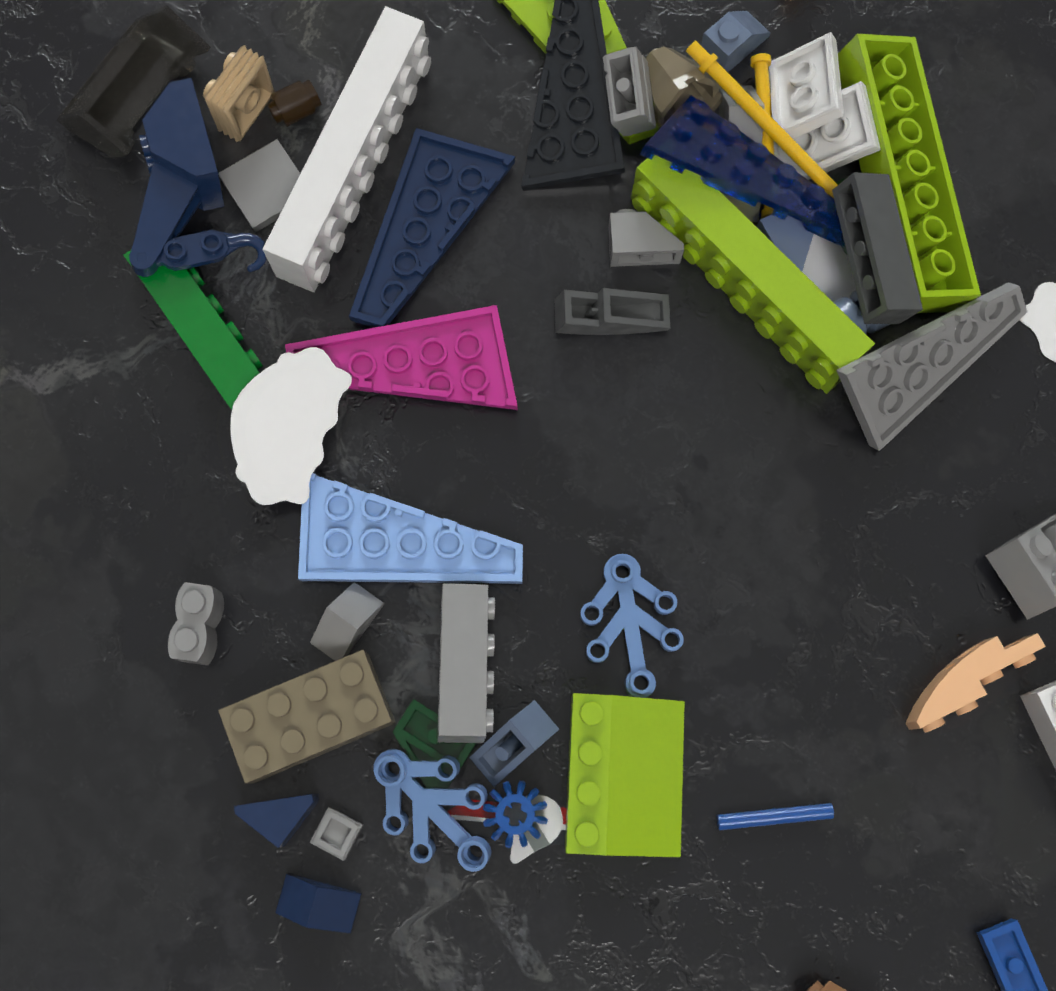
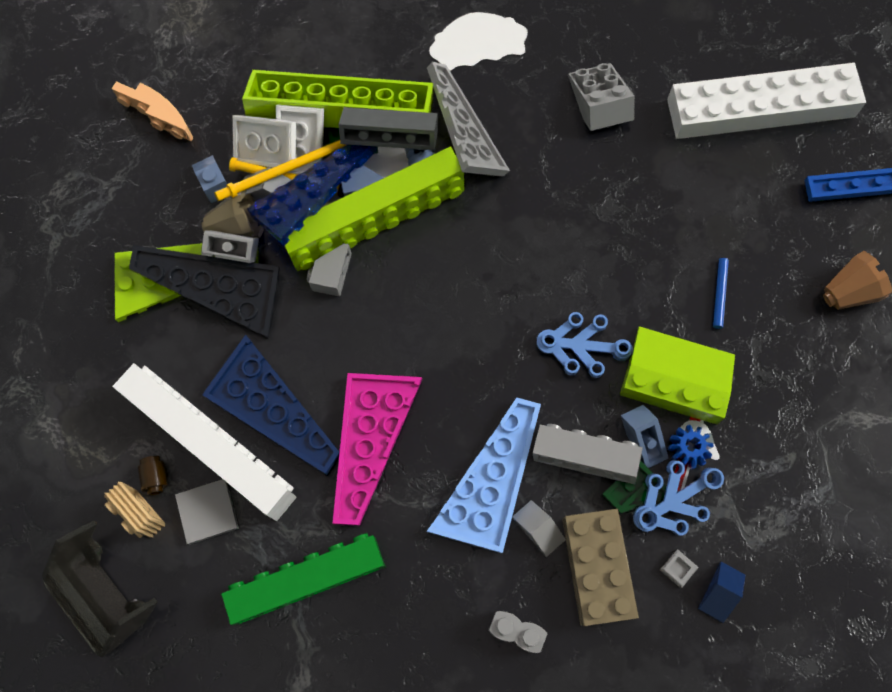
camera: 70 degrees left, 5 degrees down
dark blue slope [129,78,267,277] -> none
white sticker [230,347,352,505] -> none
dark blue slope [234,793,319,848] -> none
dark grey slope [554,288,670,335] -> none
light nougat slope [906,633,1046,733] -> none

